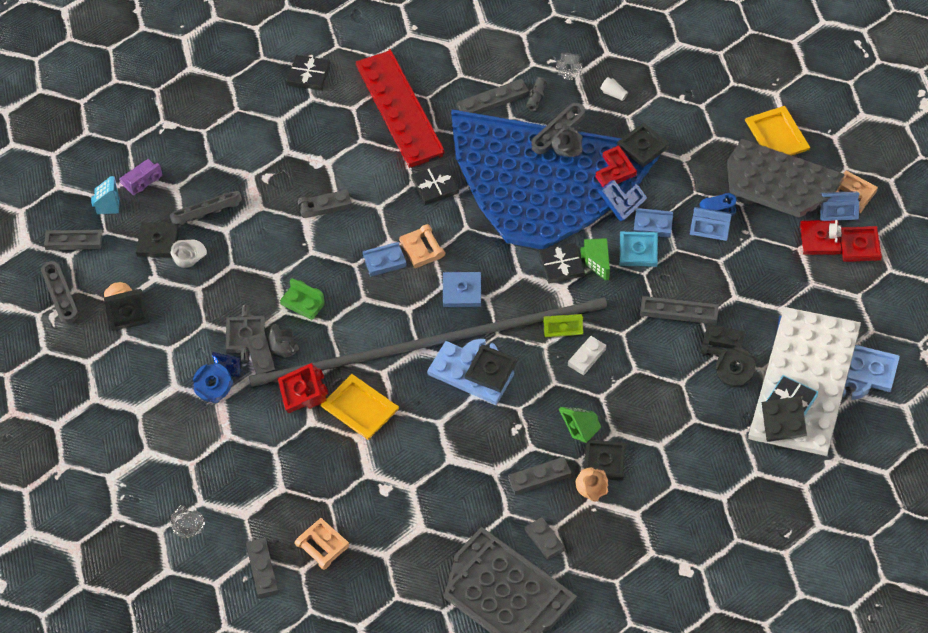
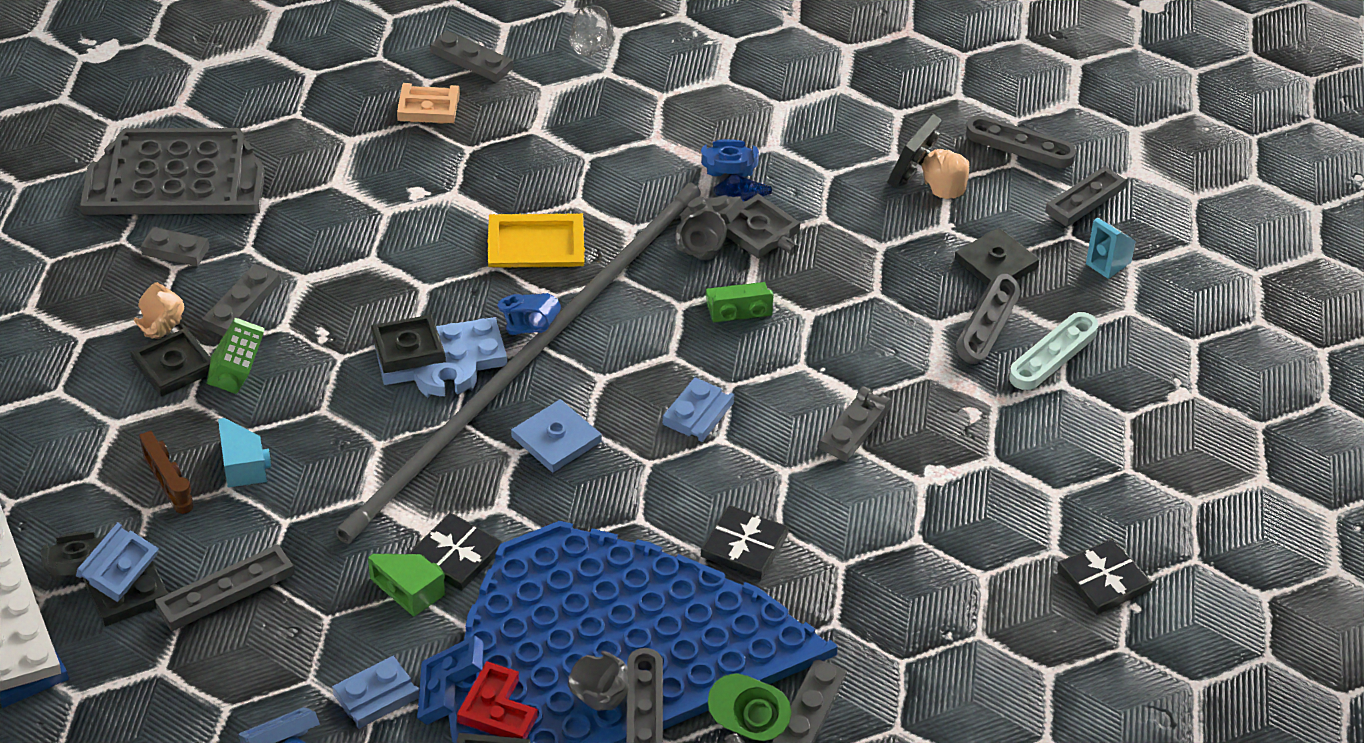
camera: 135 degrees right, 10 degrees down
medium lavender bracket [119,159,162,196] -> none
white hat [171,240,207,268] -> none
red plate [278,363,328,413] -> none
red plate [356,49,444,168] -> none
light nougat plate [399,224,446,268] -> none
lime plate [543,314,583,337] -> none
white plate [568,336,606,375] -> none
medium azure tile [619,231,658,267] -> none
none -> medium blue plate [76,522,159,602]
none -> reddish brown plate [139,430,194,514]
none -> medium azure slope [218,418,272,488]
none -> blue piece [497,293,561,335]
none -> bright green piece [707,673,792,741]
none -> light aqua plate [1009,312,1098,390]

